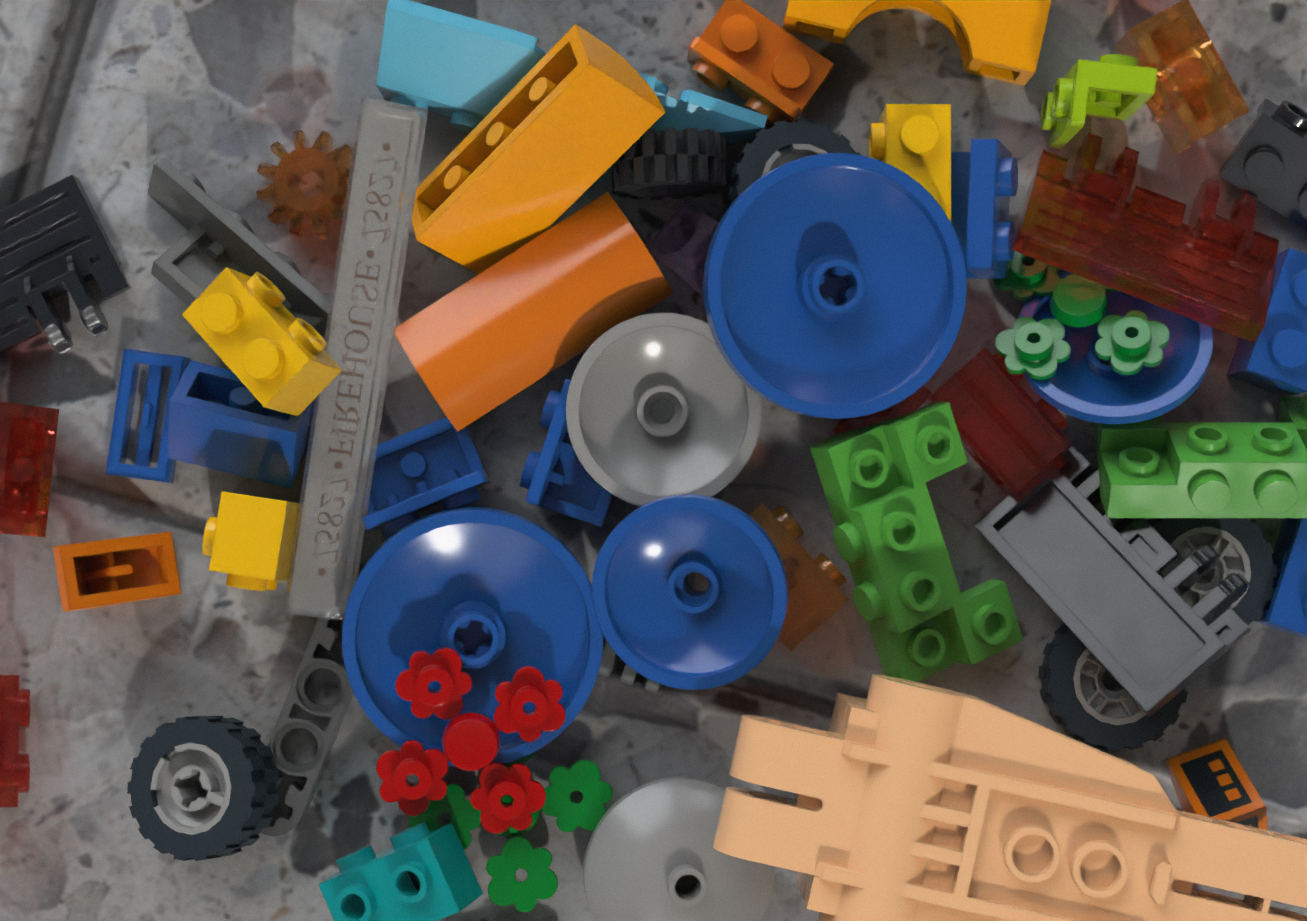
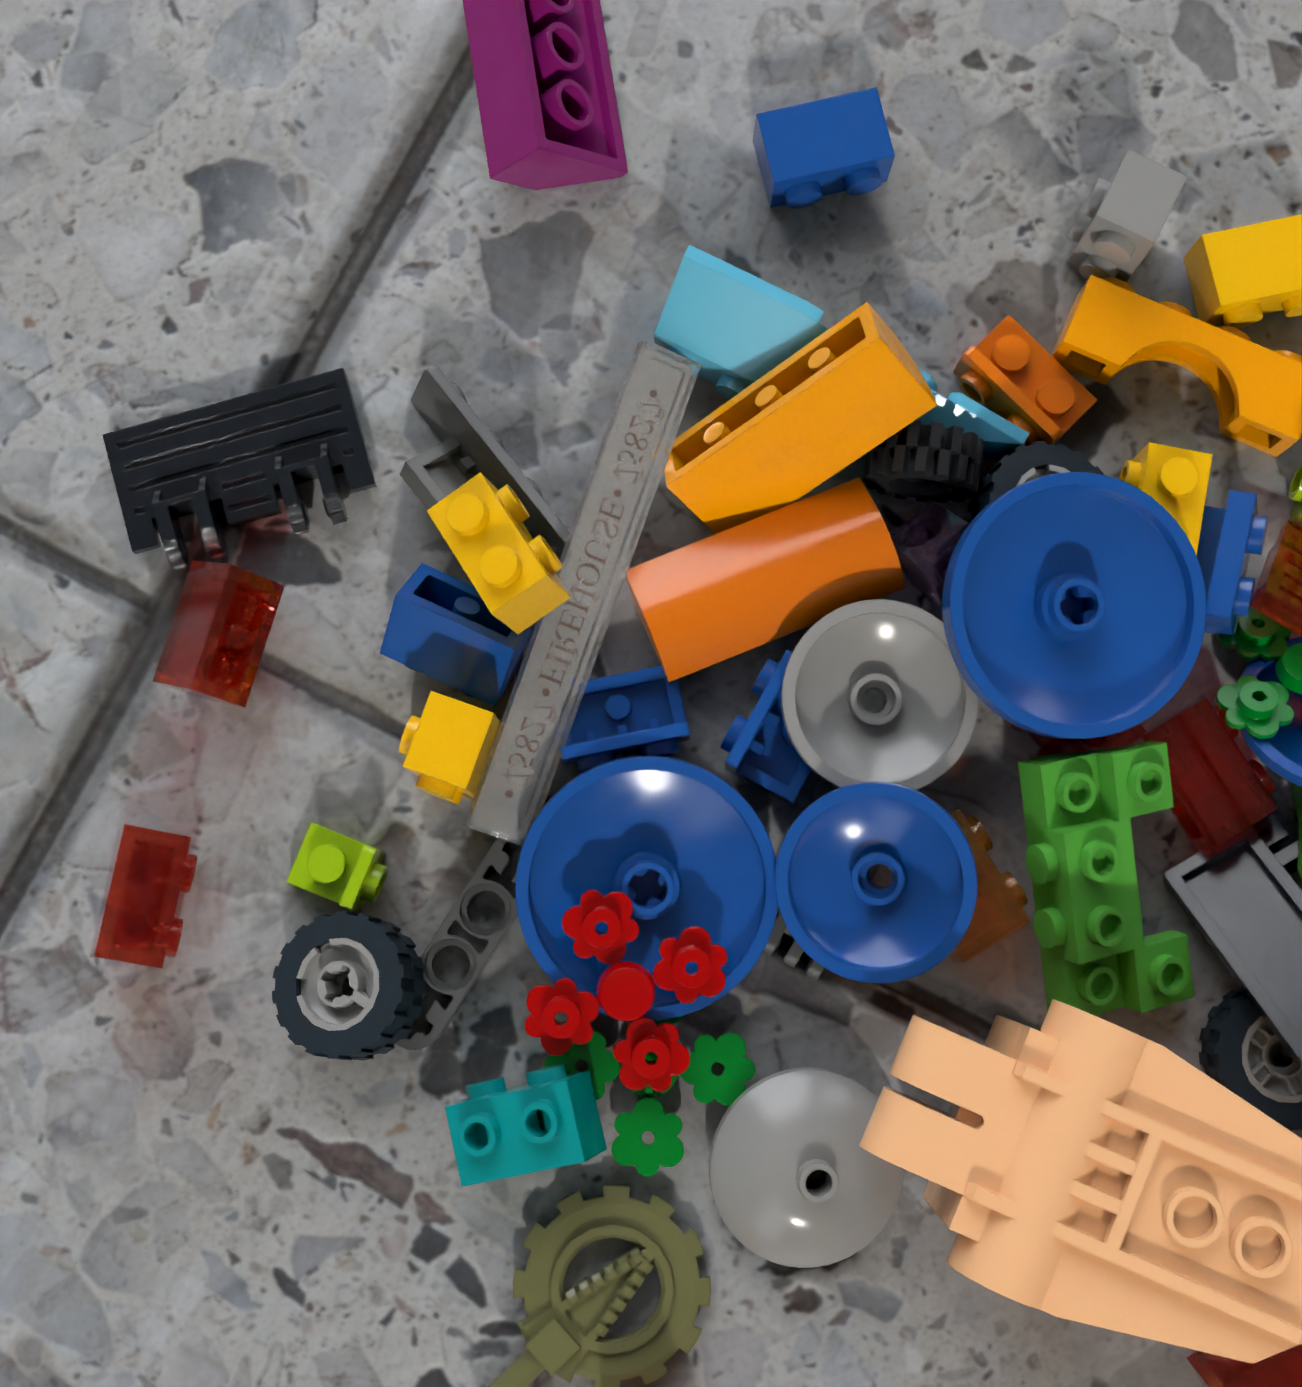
camera: 15 degrees right, 5 degrees down
orange slope [53,531,181,612] -> none
blue tile [106,348,191,483] -> none
clear orange gear [256,130,354,239] -> none
none -> lime bracket [286,822,389,911]

